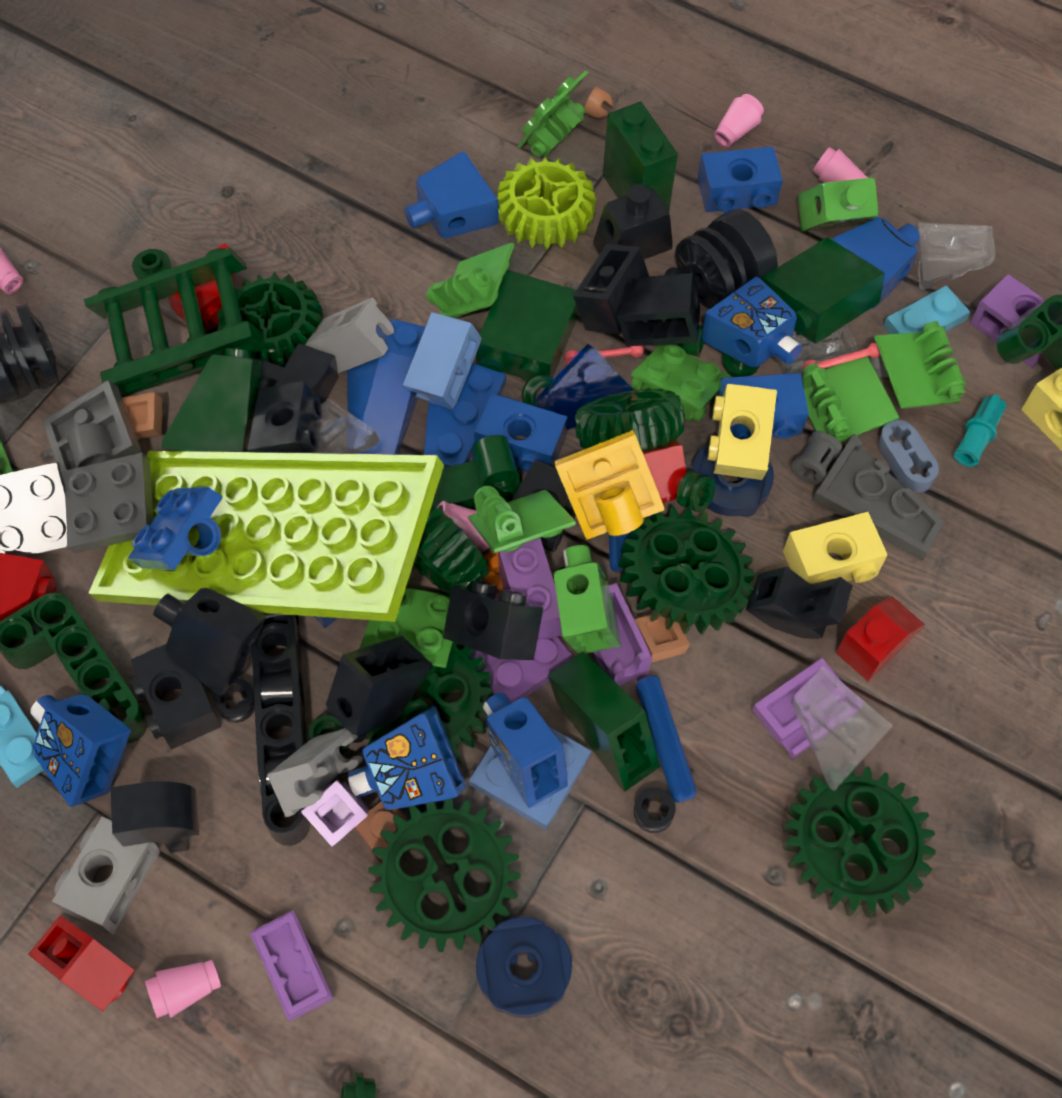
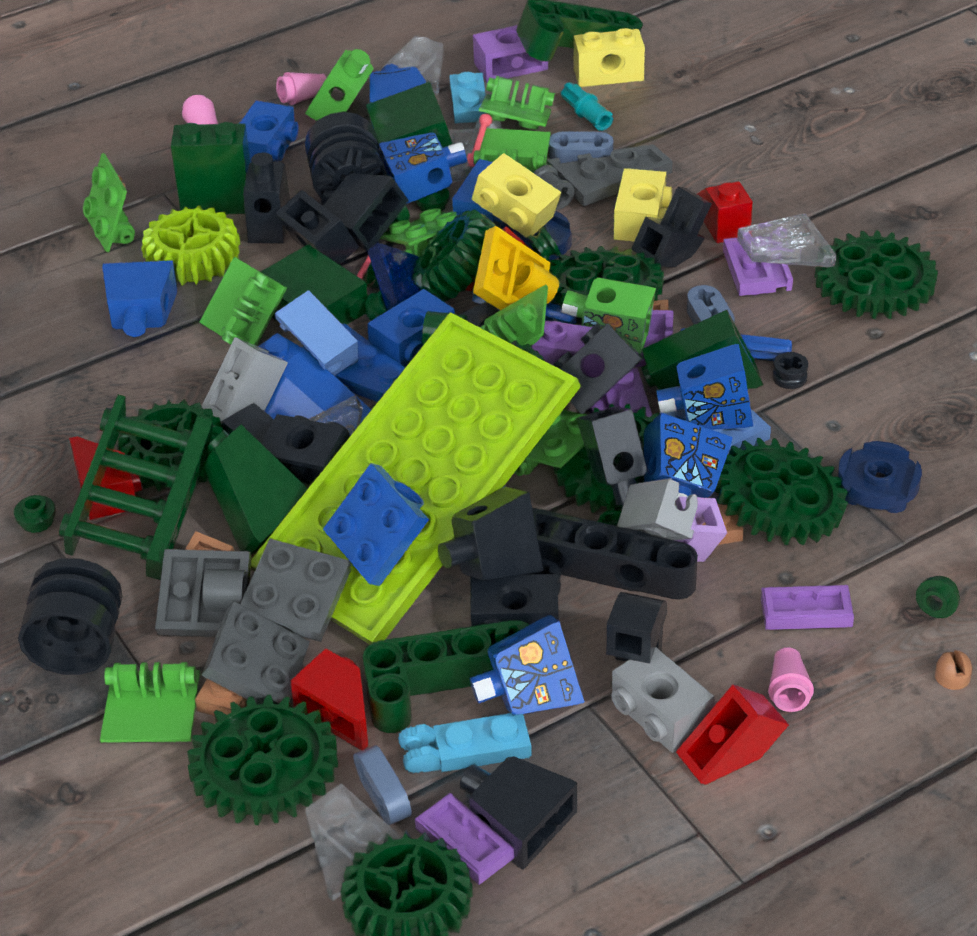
camera: 60 degrees left, 20 degrees down
none -> sand blue beam [687,285,735,324]

